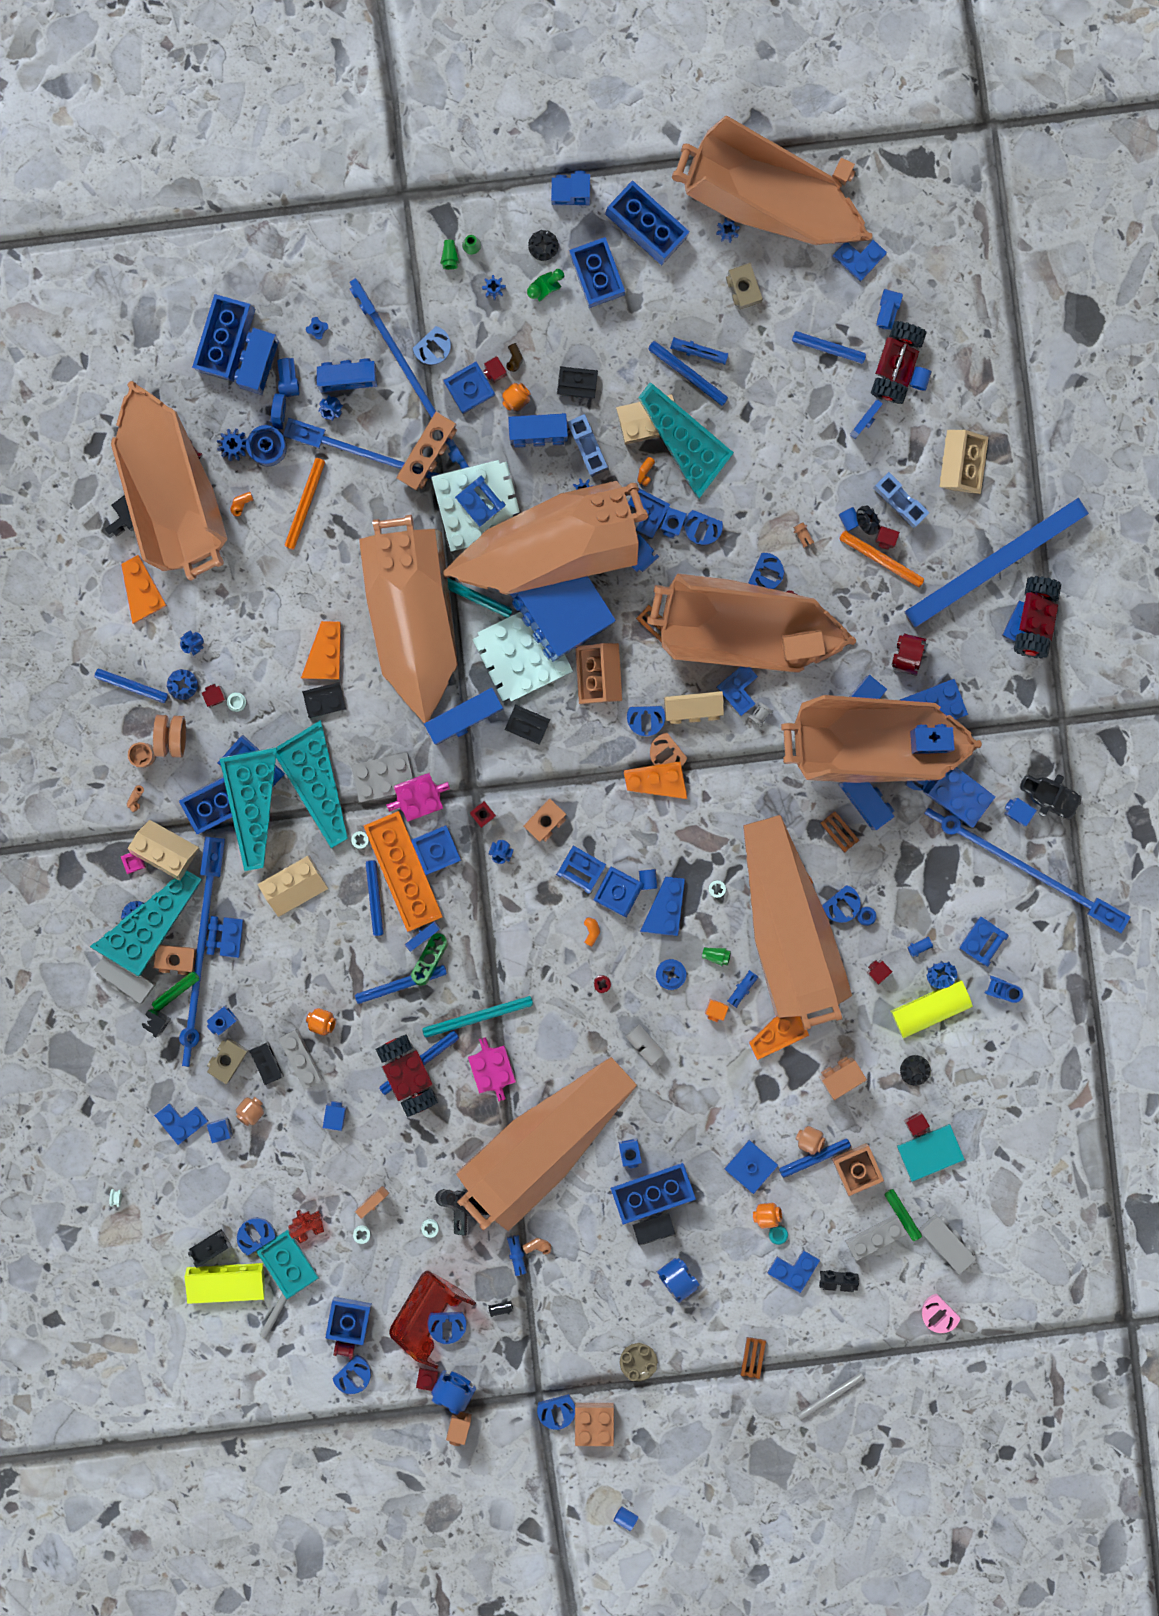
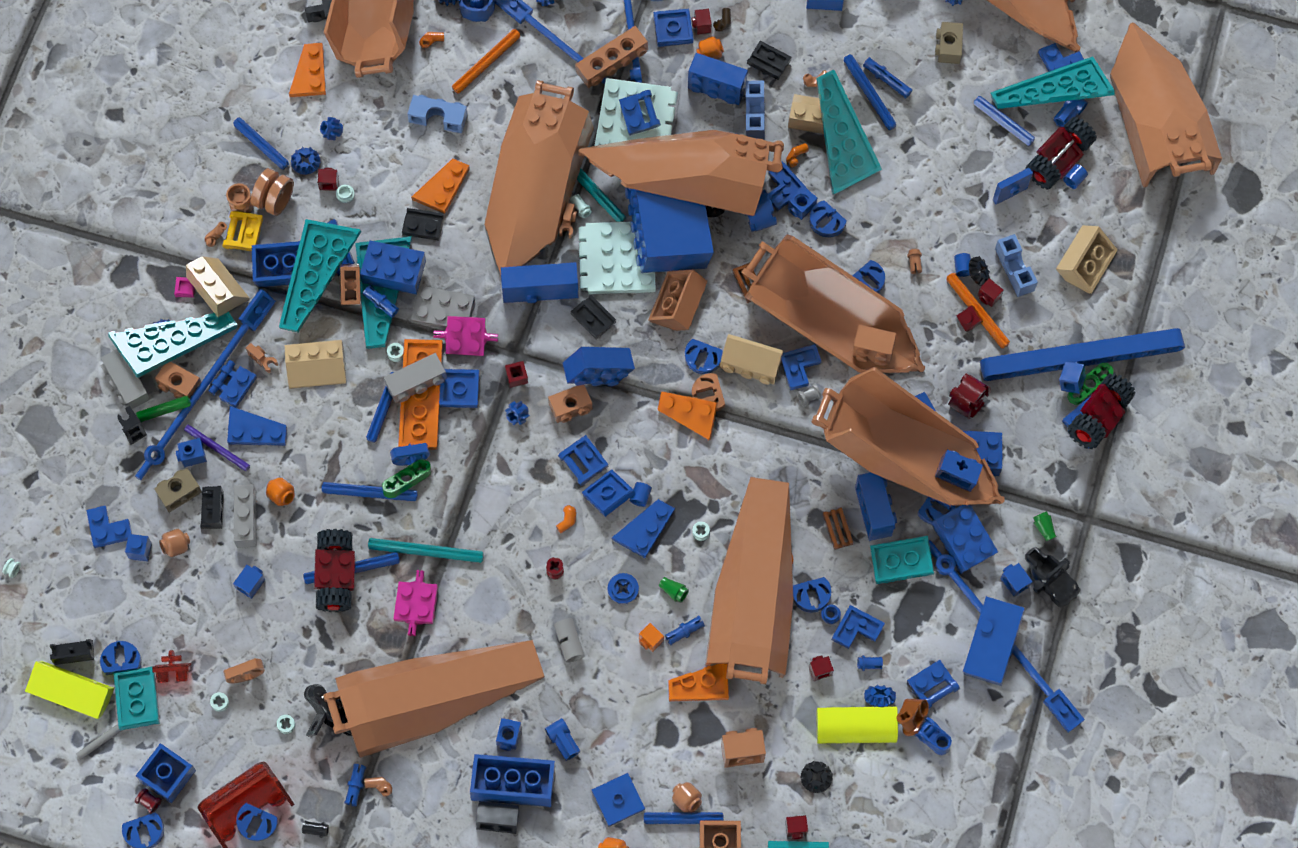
camera: 25 degrees right, 20 degrees down
none -> dark purple bar [184,424,250,471]
none -> yellow plate [222,211,263,251]
none -> blue wing [227,406,287,446]
none -> nougat plate [246,343,278,373]
none -> nougat brick [340,264,360,305]
none -> blue brick [360,240,426,295]
none -> blue pin [363,285,399,318]
none -> light grey brick [384,353,447,403]
none -> medium blue arch [408,95,468,133]
none -> blue piece [544,718,580,761]
none -> nougat plate [559,203,577,238]
none -> blue brick [563,347,635,386]
none -> light aqua pin [570,194,592,218]
none -> nougat arm [803,70,827,87]
none -> blue plate [831,605,885,649]
none -> teal tile [870,536,934,584]
none -> dark orange piece [896,698,929,736]
none -> dark red plate [956,305,983,332]
none -> blue brick [963,596,1025,686]
none -> teal wing [990,56,1115,109]
none -> green cone [1033,511,1057,541]
none -> blue brick [1059,362,1086,394]
none -> green beam [1067,363,1113,405]
none -> nougat windscreen [1110,22,1222,188]

